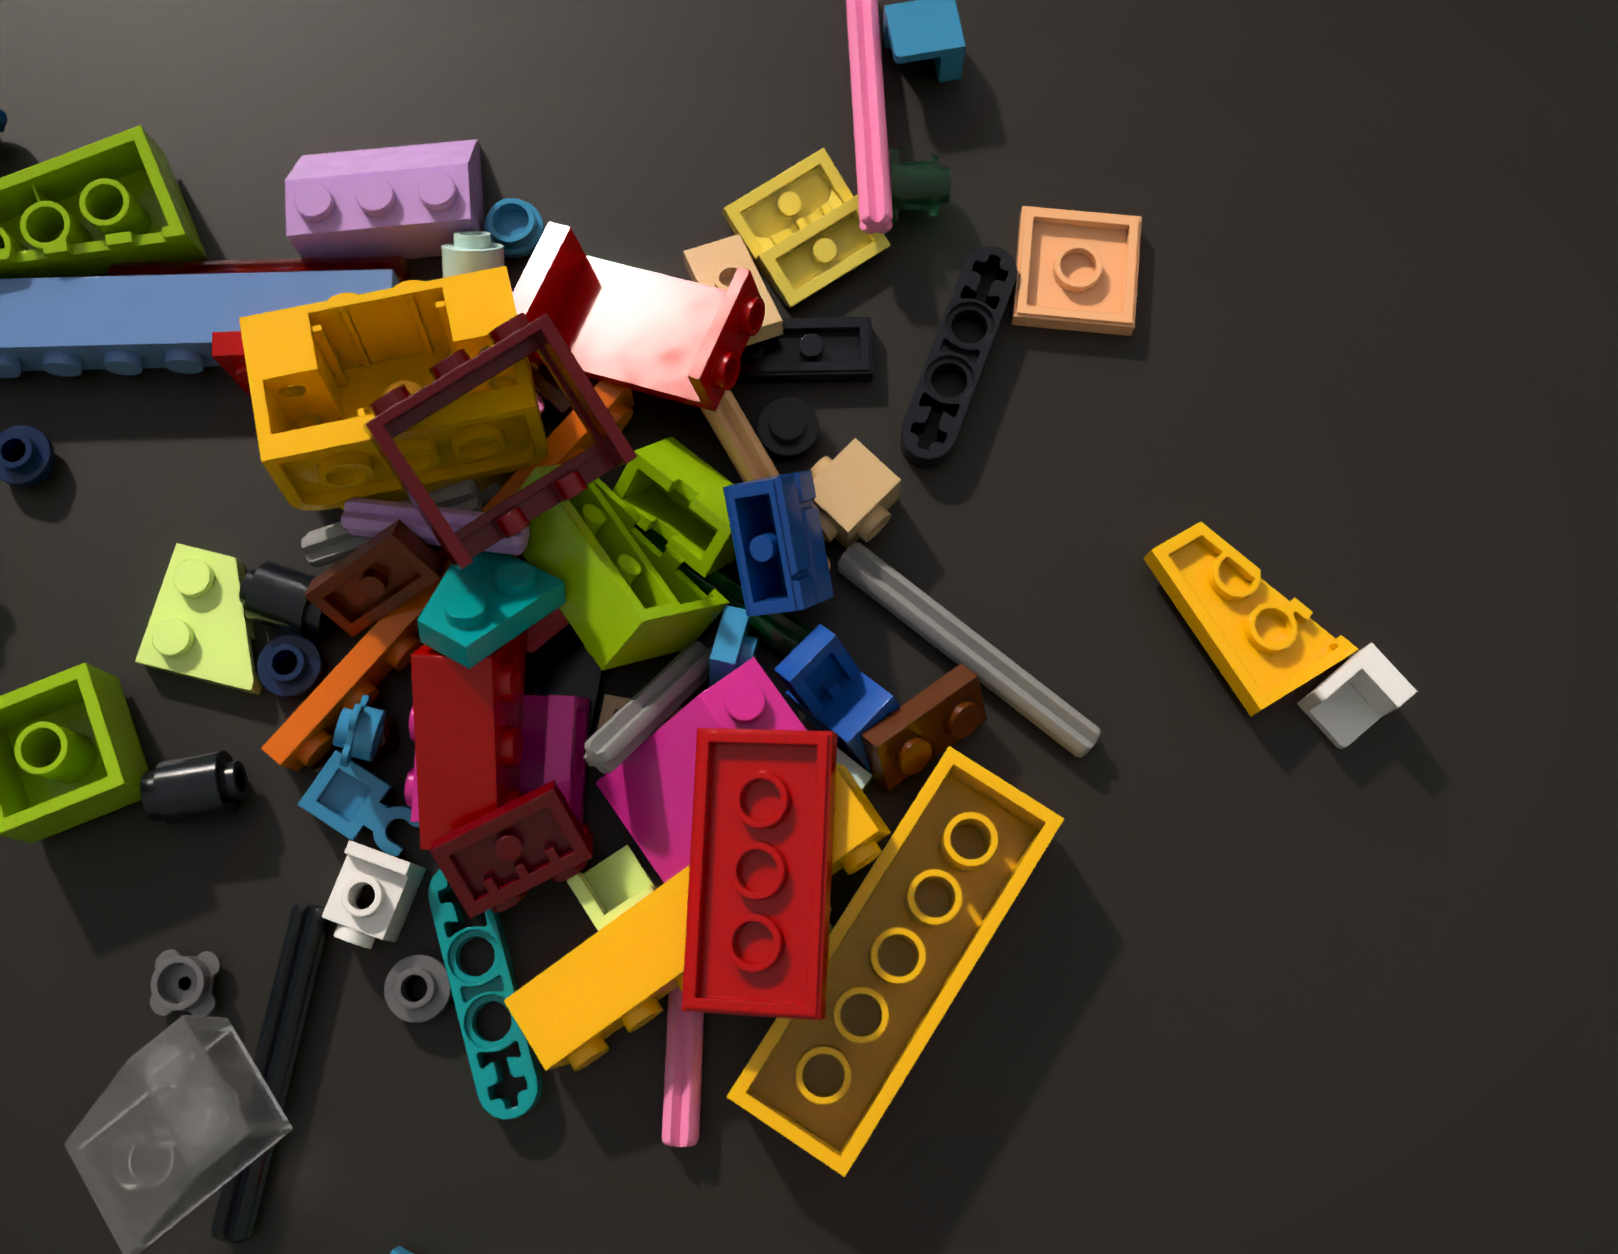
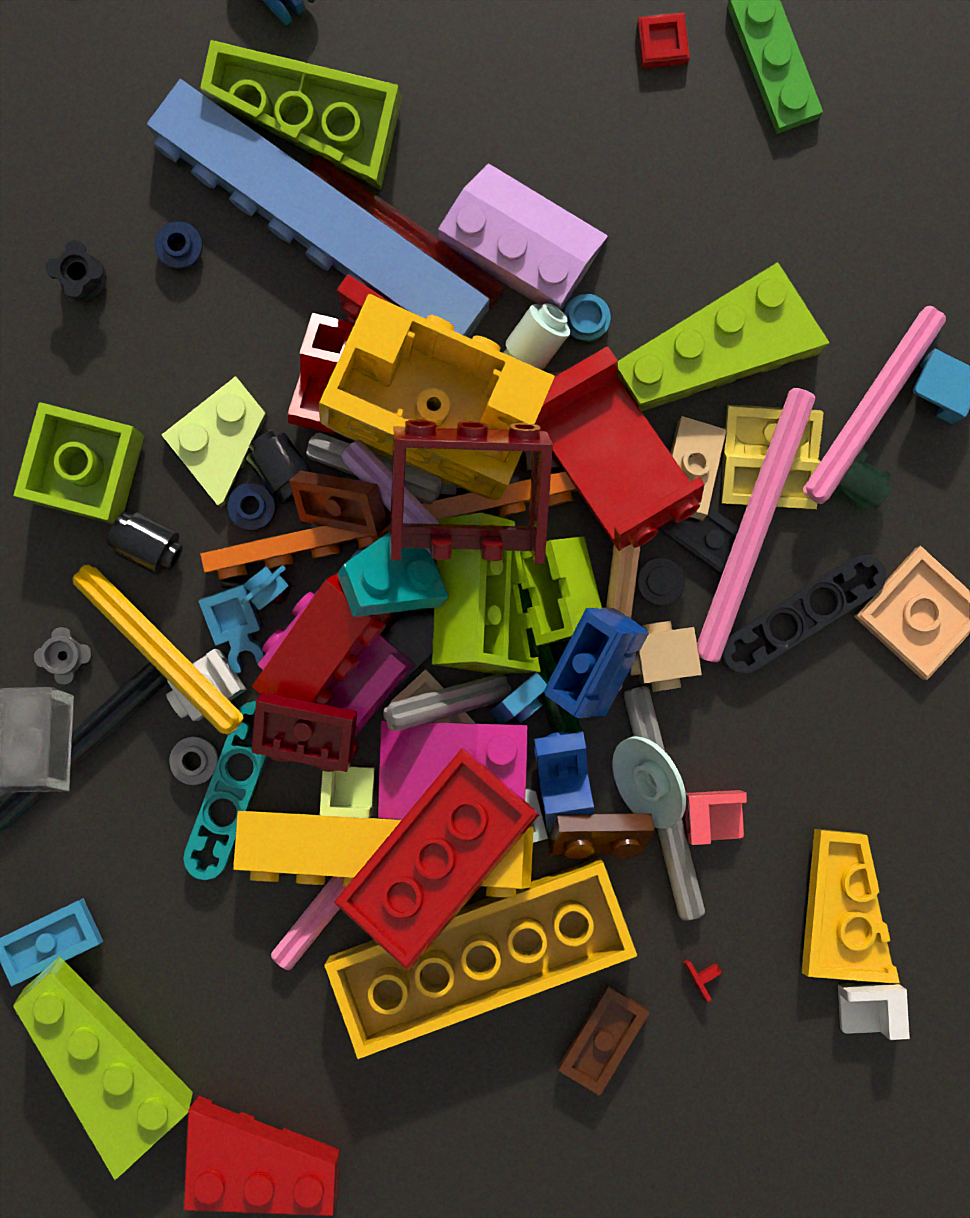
camera: 35 degrees right, 10 degrees up
none -> yellow axle [72,564,244,735]
none -> red brick [288,313,355,434]
none -> reddish brown plate [558,984,650,1096]
none -> light aqua dish [612,736,686,829]
none -> lime wedge [617,262,829,412]
none -> red piece [682,960,722,1002]
none -> coral panel [684,790,747,845]
none -> bright pink axle [697,388,815,663]

